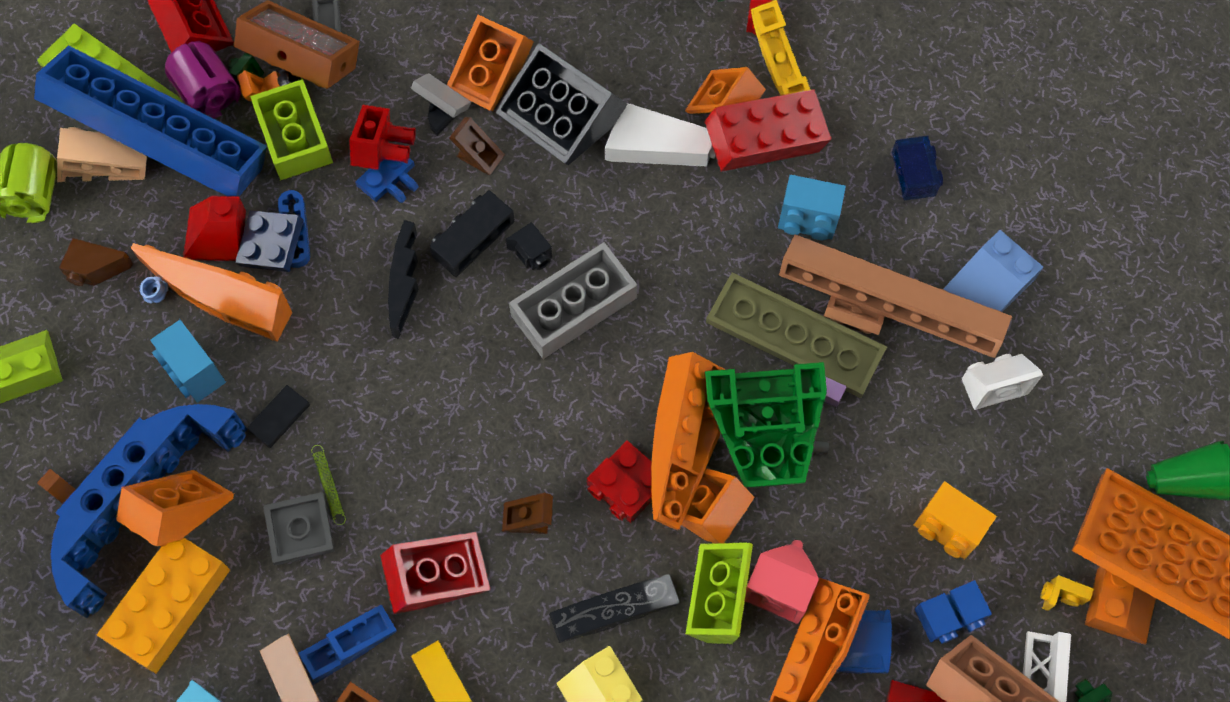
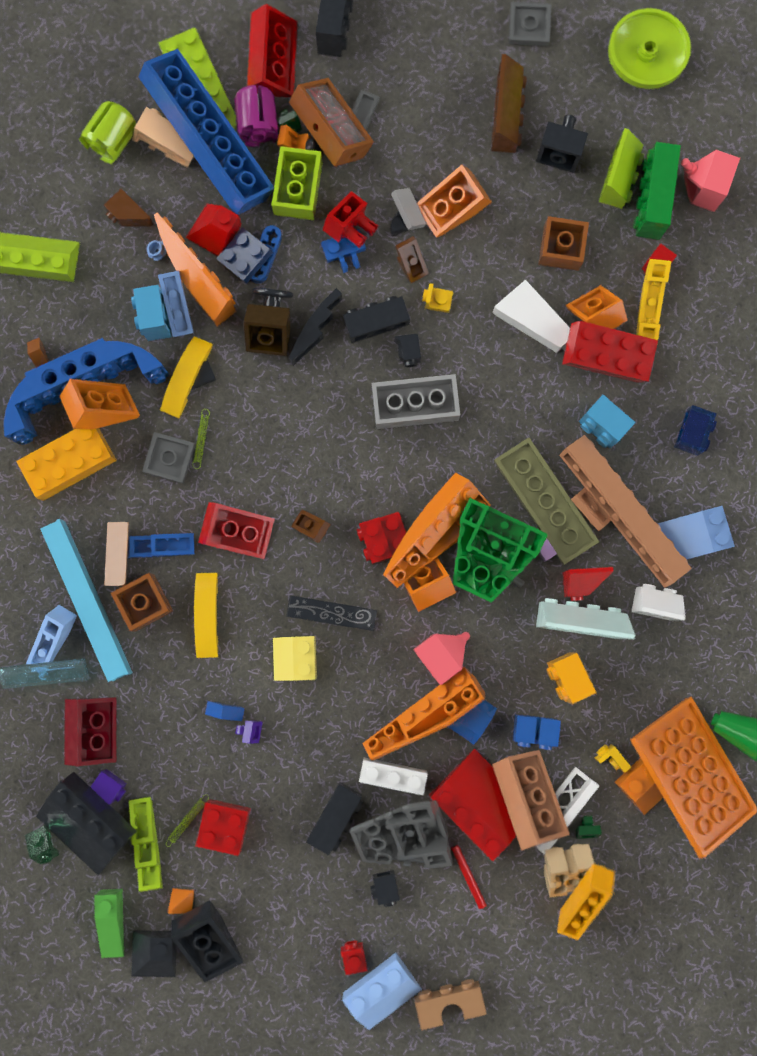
camera: 30 degrees right, 15 degrees up
black slope [494,43,628,165] -> none
lime slope [685,543,753,644] -> none
none -> medium blue plate [158,271,194,337]
none -> yellow slope [160,336,213,419]
none -> dark brown piece [244,288,293,356]
none -> yellow bracket [422,283,453,313]
none -> light aqua slope [536,598,635,639]
none -> dark orange brick [538,216,589,271]
none -> red slope [563,567,614,601]

